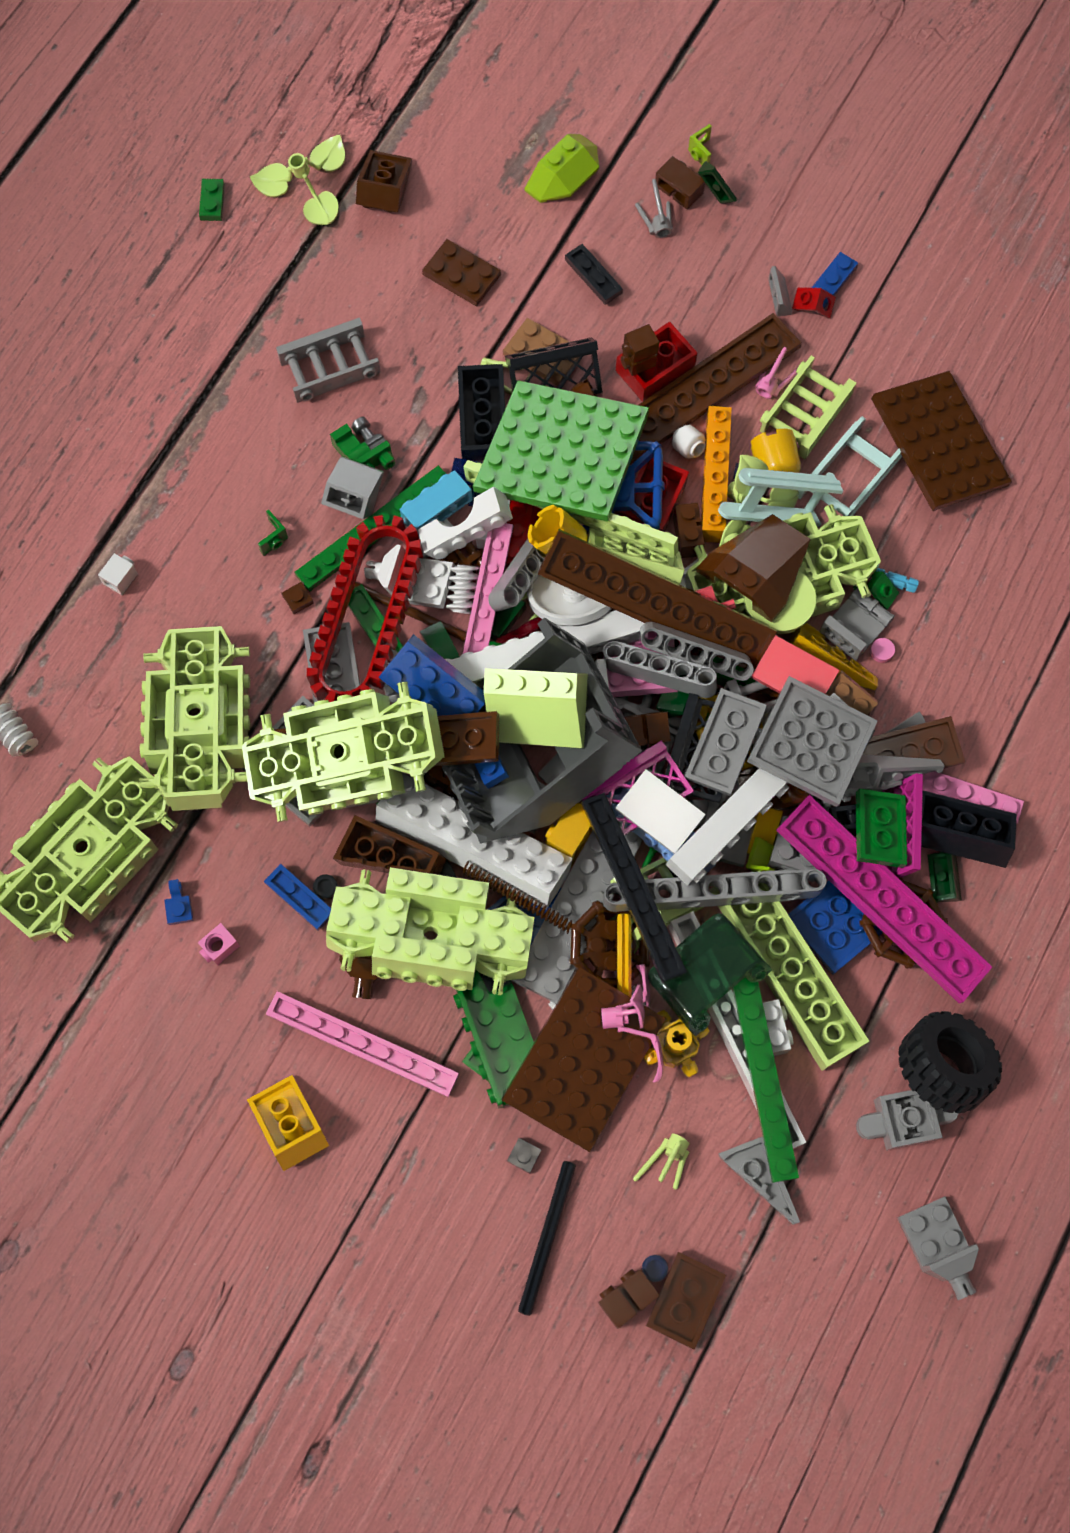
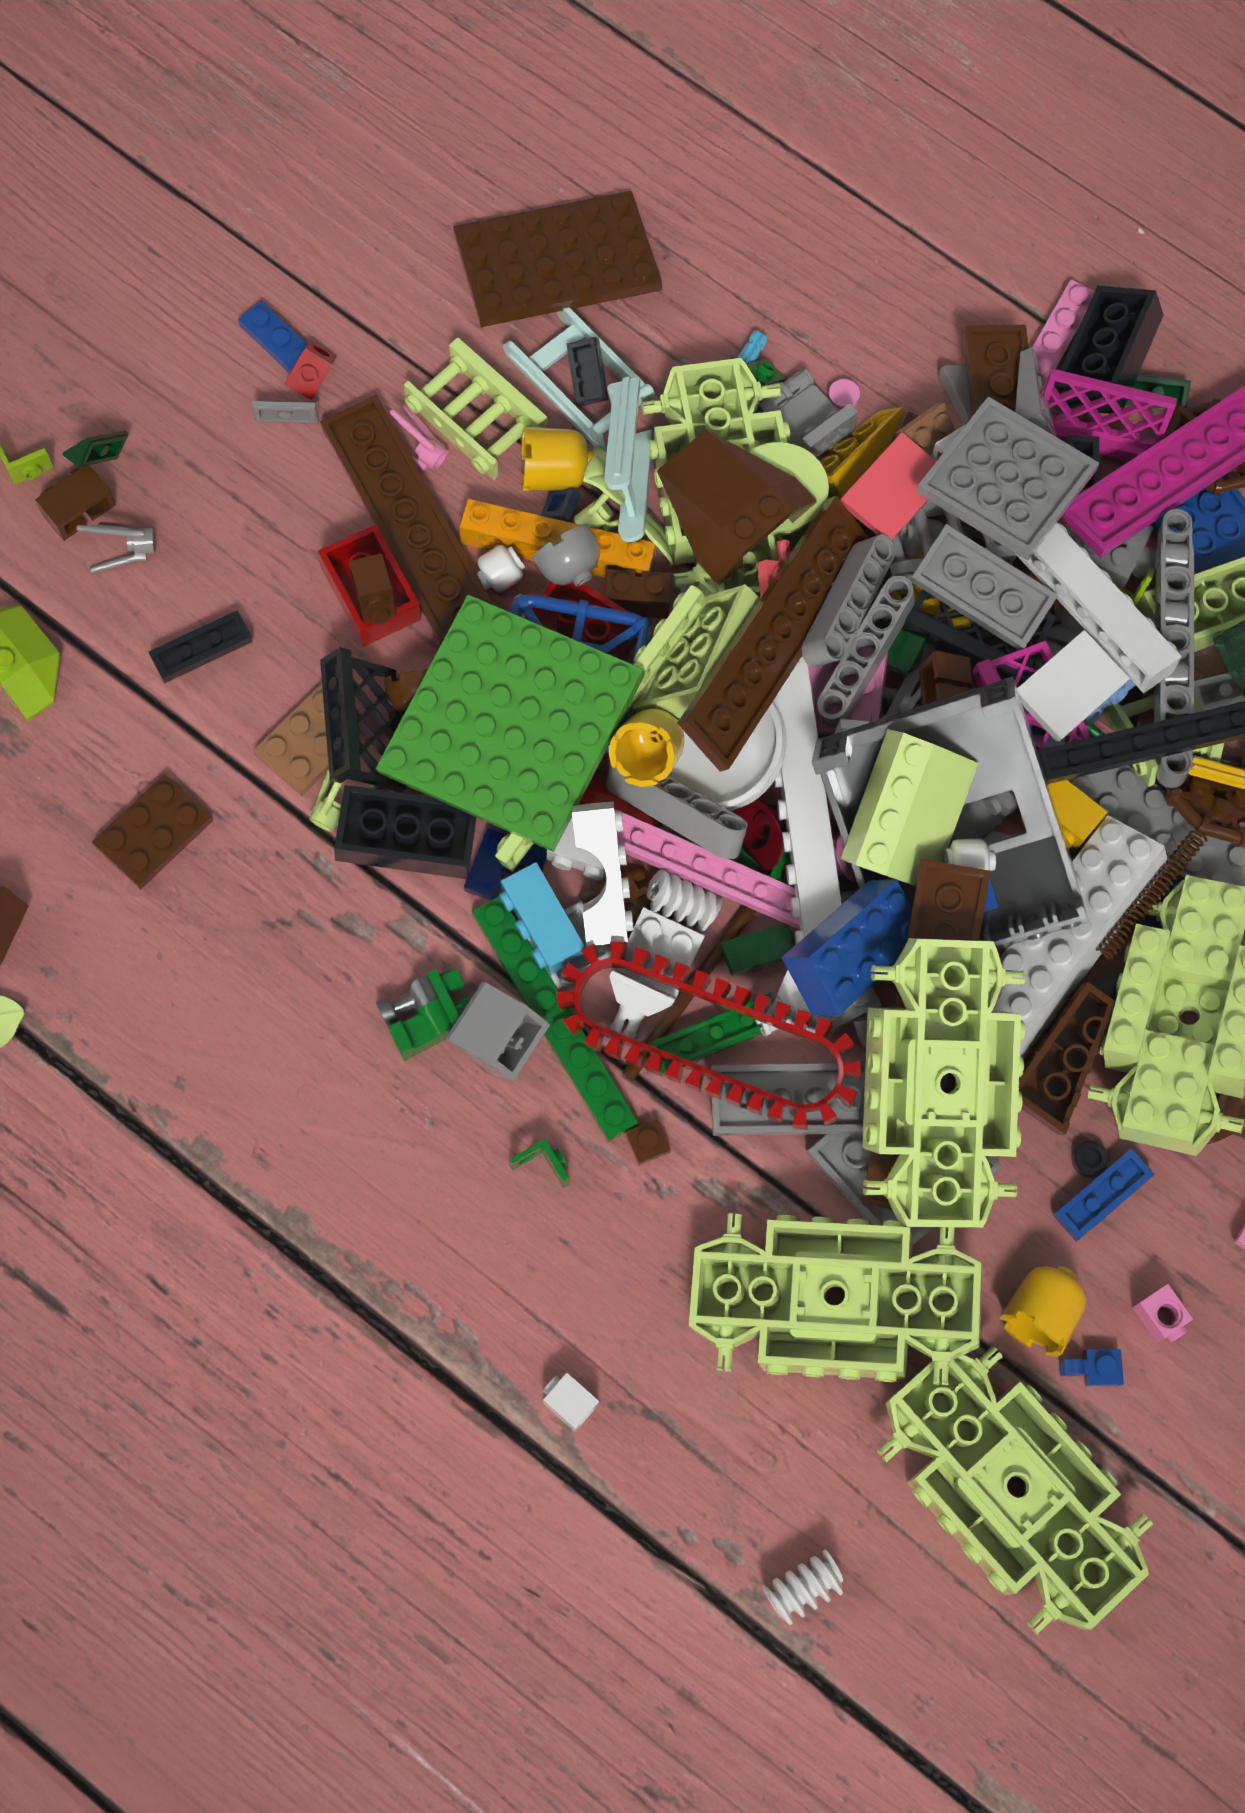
camera: 85 degrees left, 0 degrees up
light grey fence [276,318,380,403] -> none
green plate [856,788,907,868] -> none
none -> light grey cylinder [533,524,600,587]
none -> black plate [566,336,609,407]
none -> white head [944,839,996,871]
none -> yellow cylinder [999,1266,1087,1357]

